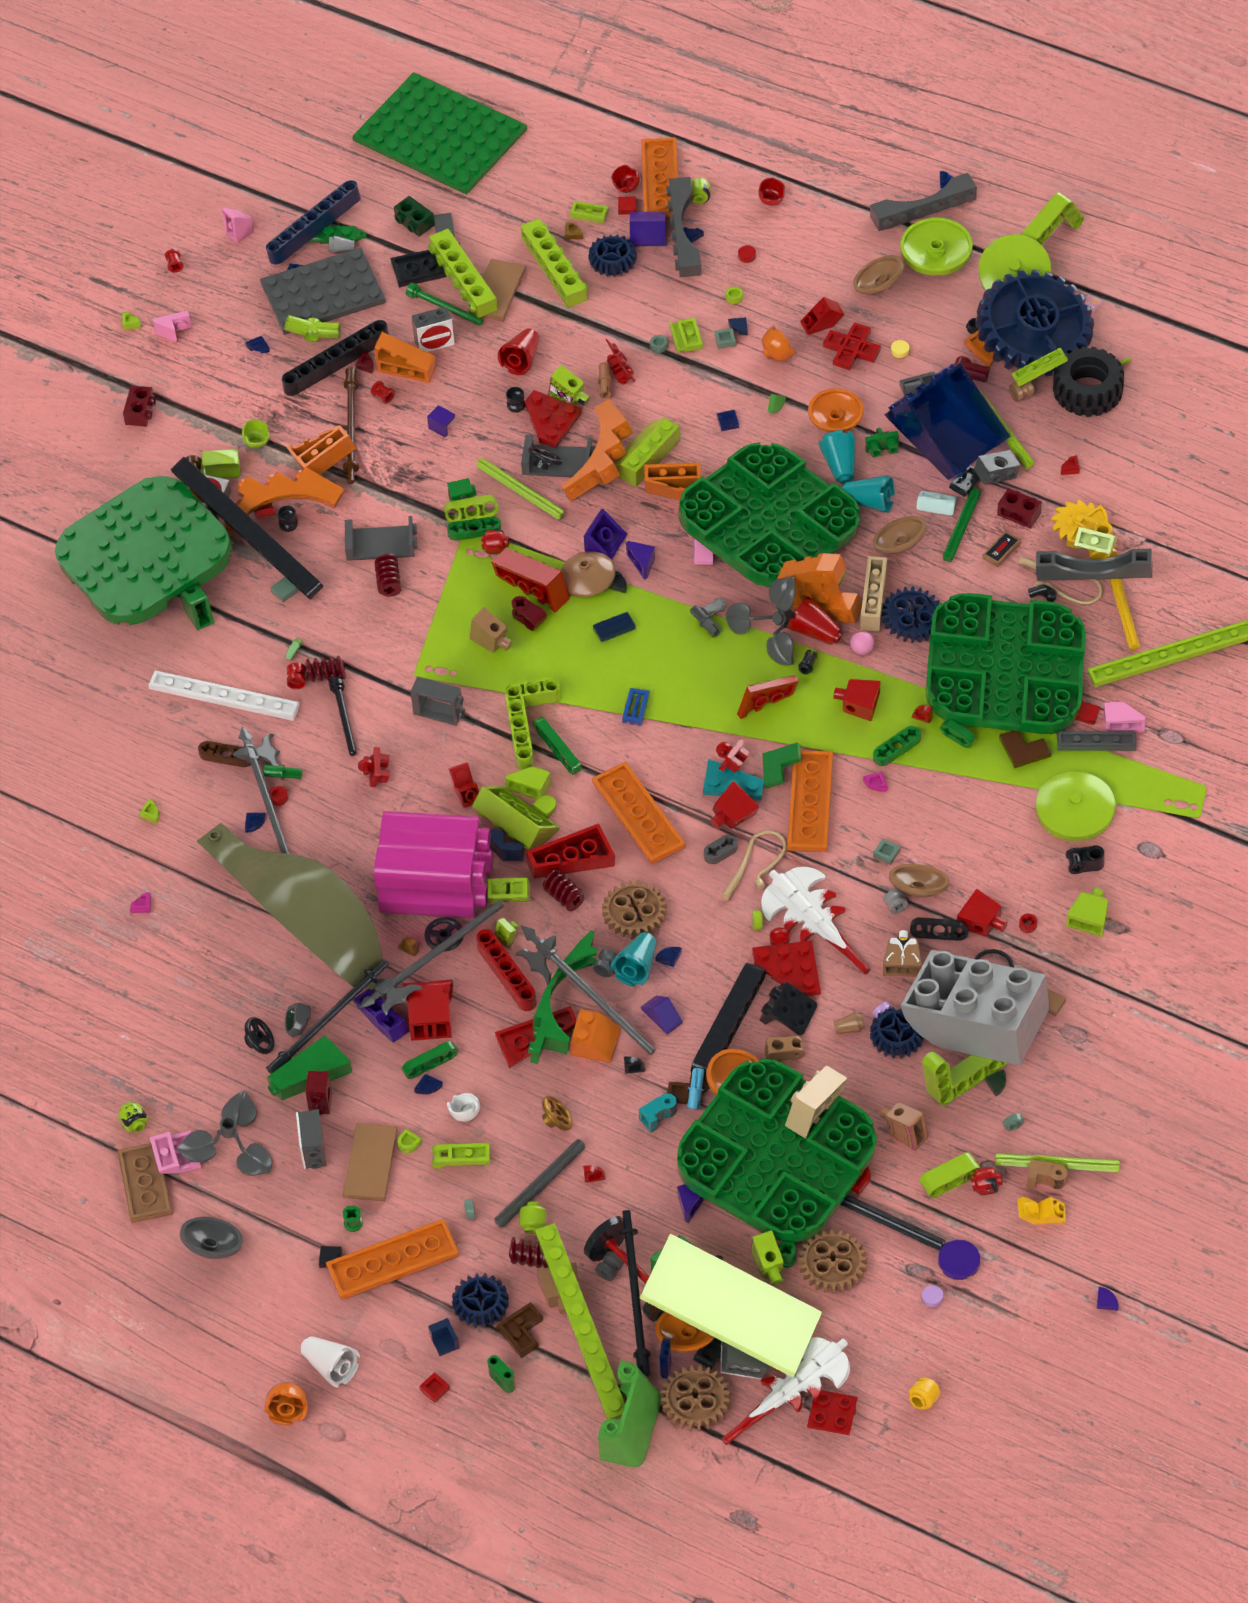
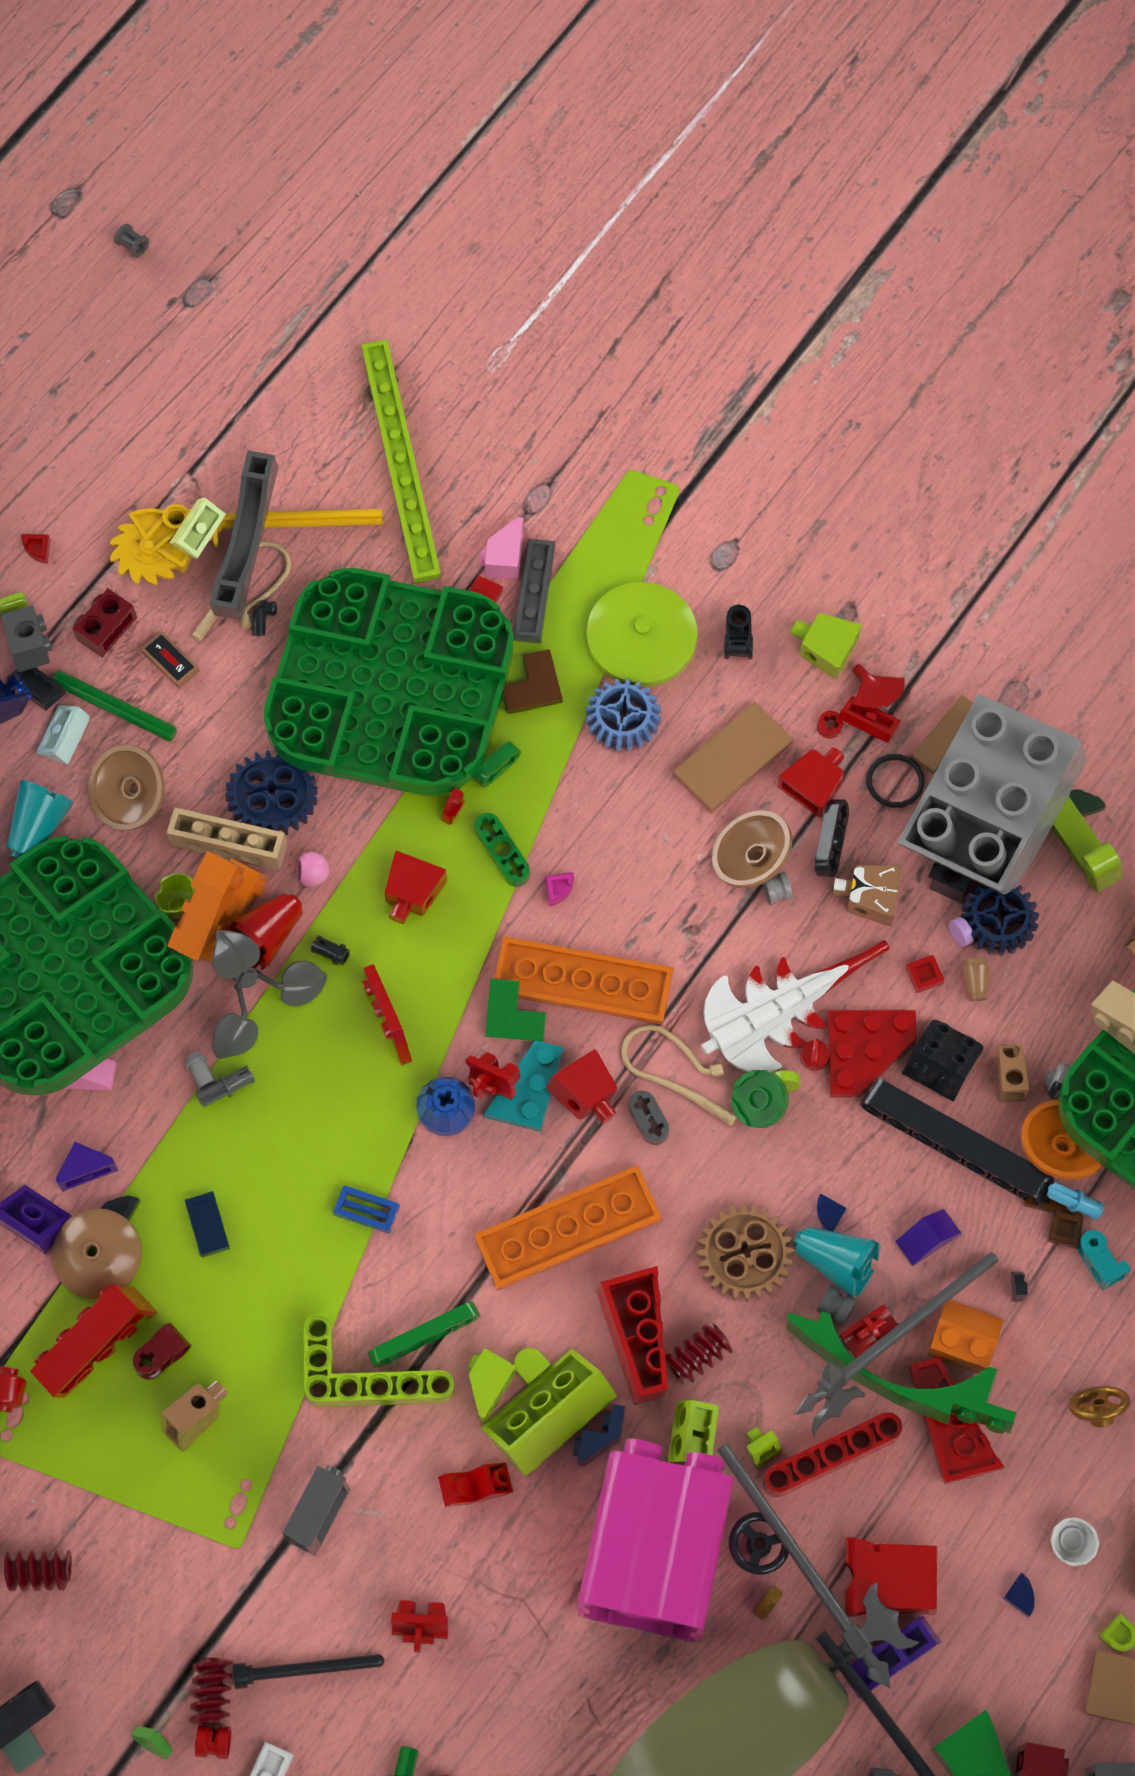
camera: 85 degrees left, 15 degrees up
green beam [402,1041,458,1079] -> none
sand green tile [873,838,900,865] -> none
none -> blue piece [417,1077,475,1136]
none -> medium blue gear [586,678,661,753]
none -> medium nougat tile [673,702,794,813]
none -> green tile [731,1070,789,1128]
none -> red plate [838,696,901,743]
none -> red hips [839,1304,899,1358]
none -> red hand [852,664,905,709]
none -> red tile [906,954,945,993]

